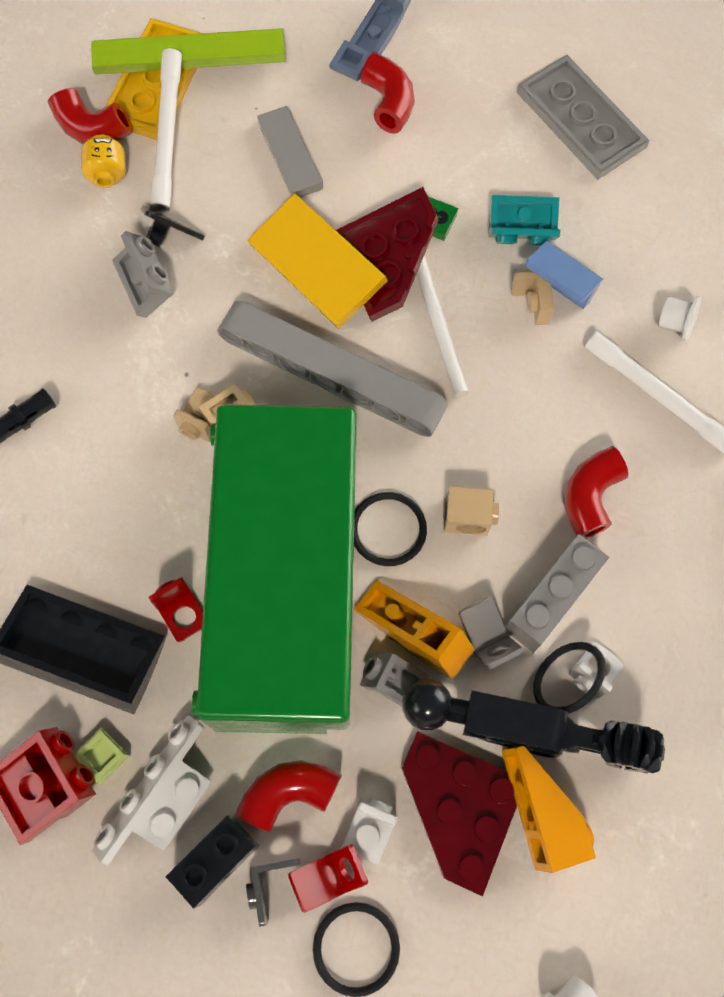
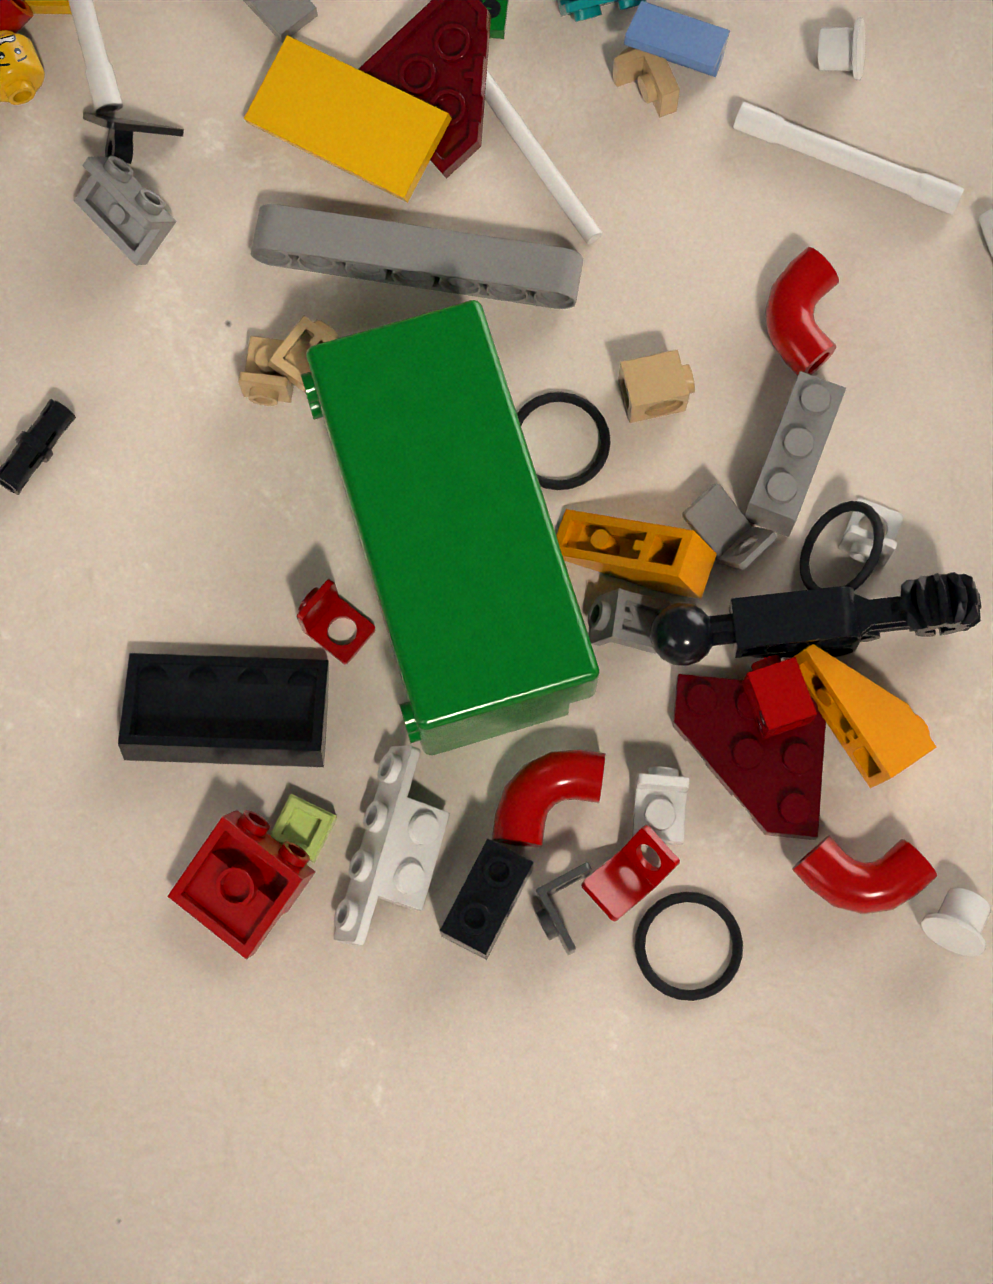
camera: 15 degrees left, 5 degrees up
none -> red brick [742,655,817,740]
none -> red cylinder [792,835,937,914]

